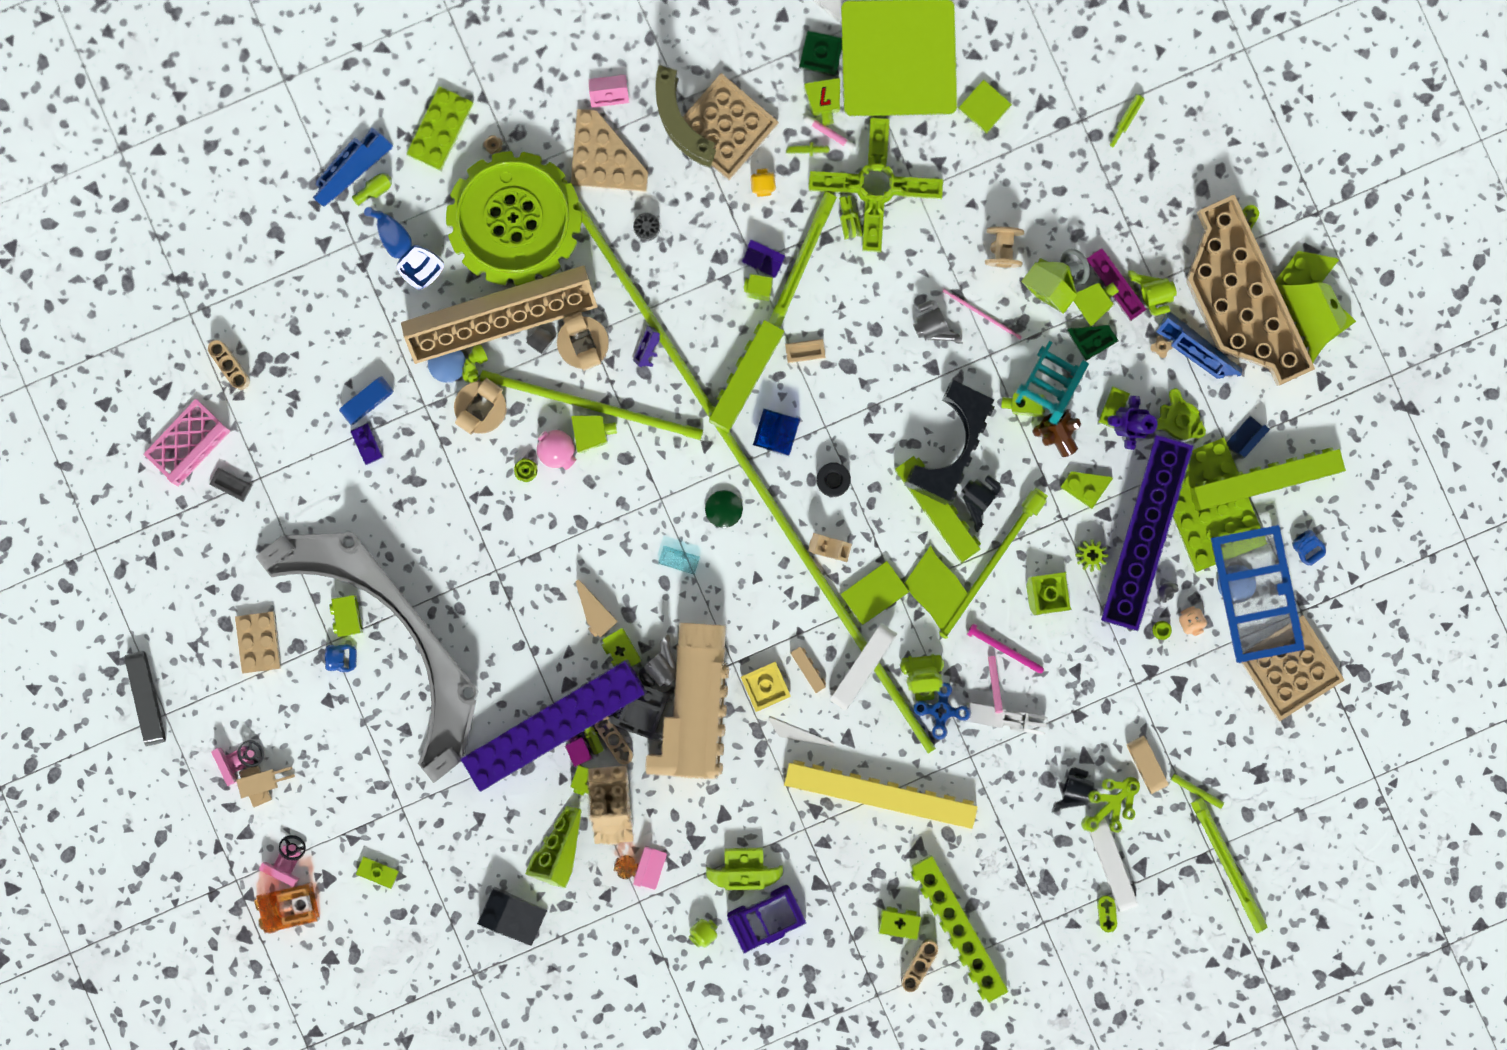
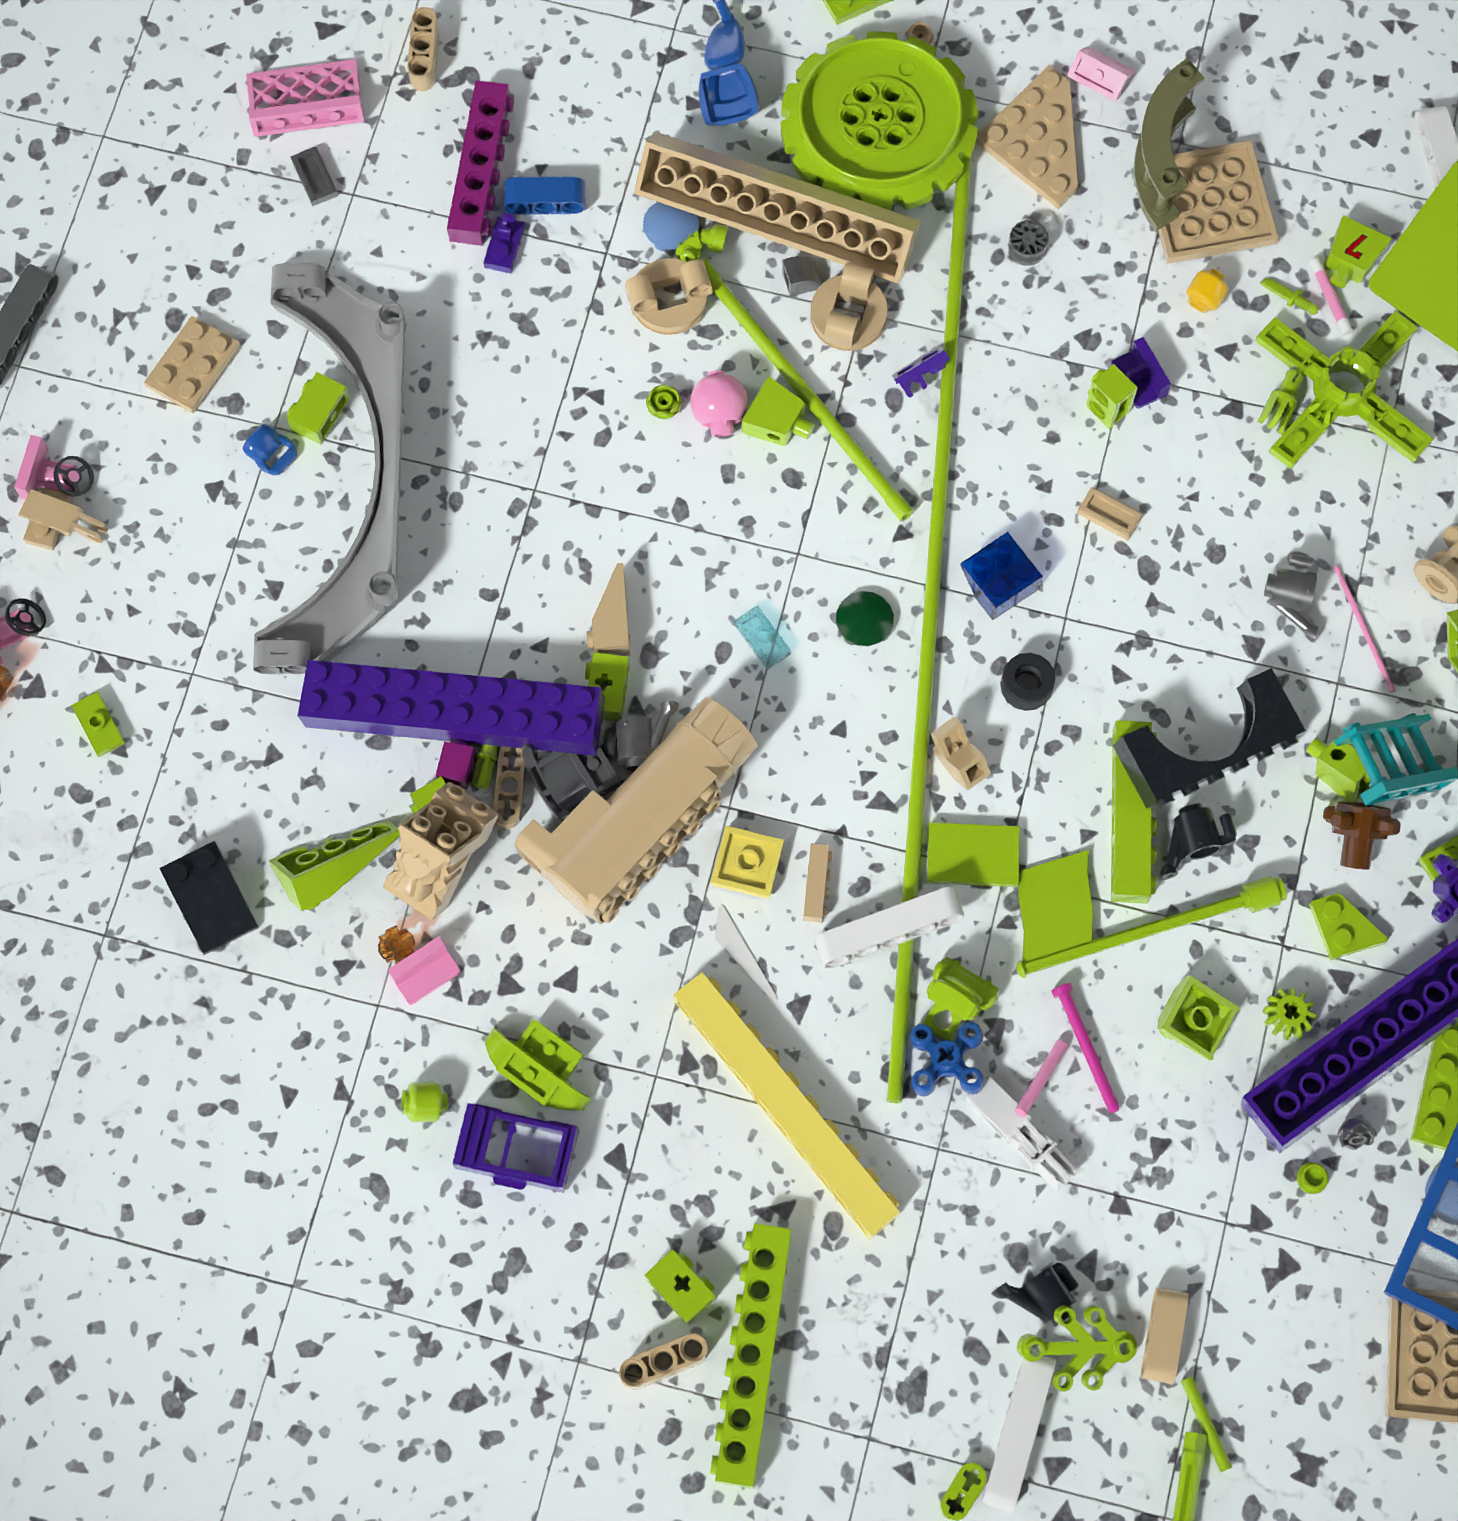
camera: 30 degrees right, 15 degrees down
lime brick [707,320,784,433] -> none
lime piece [768,192,837,328] -> none
dark green plate [799,30,842,77] -> none
light nougat head [1179,606,1207,636] -> none
none -> magenta brick [447,80,514,246]

